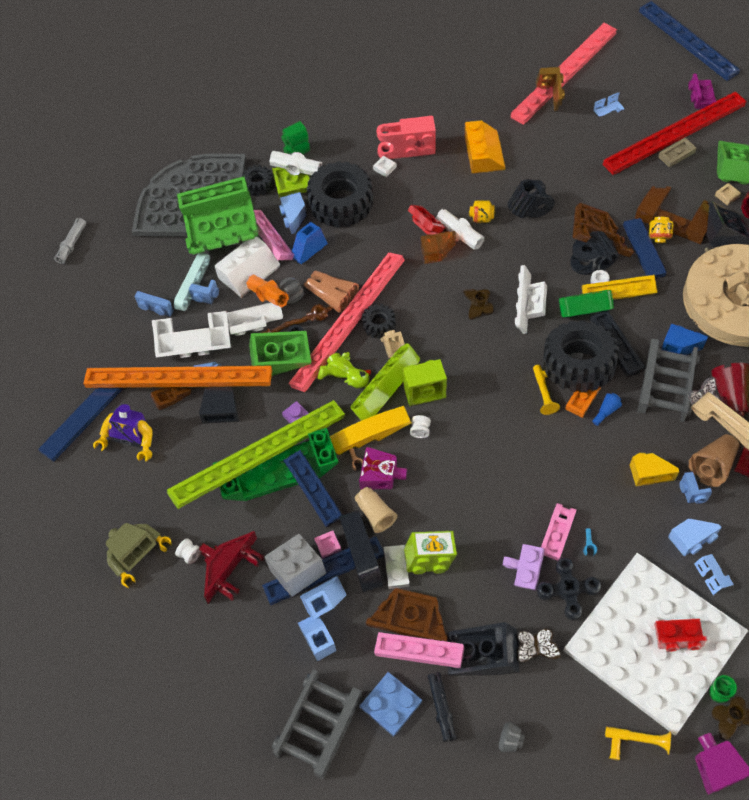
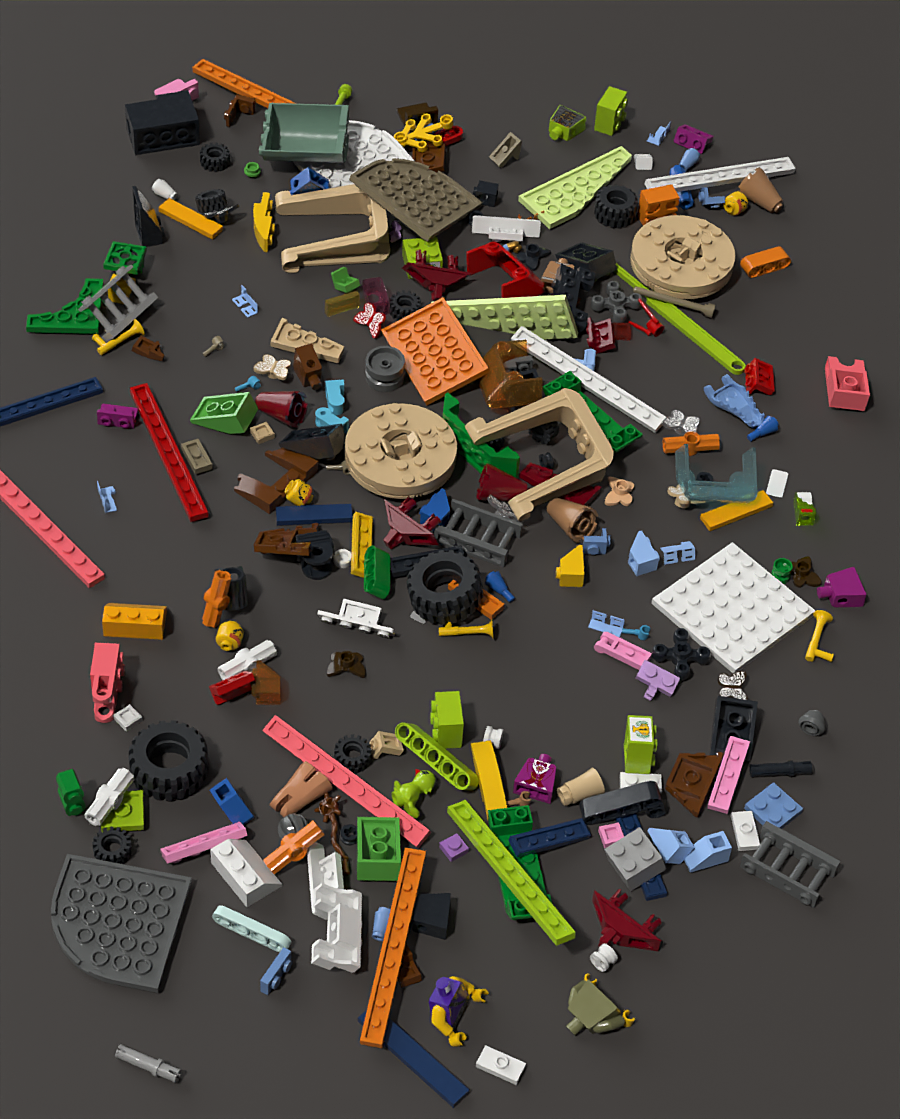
camera: 90 degrees left, 10 degrees down
bright green slope [177,177,259,255] -> none
medium blue bracket [189,280,219,304] -> none
light blue slope [279,192,306,234] -> none
pearl gold bracket [536,67,565,111] -> none
red bracket [654,619,707,652] -> none
none -> orange piece [202,570,231,628]
none -> dark red connector [383,496,441,549]
none -> white plate [476,1045,526,1085]
none -> light blue piece [588,610,624,638]
none -> white plate [731,811,760,851]

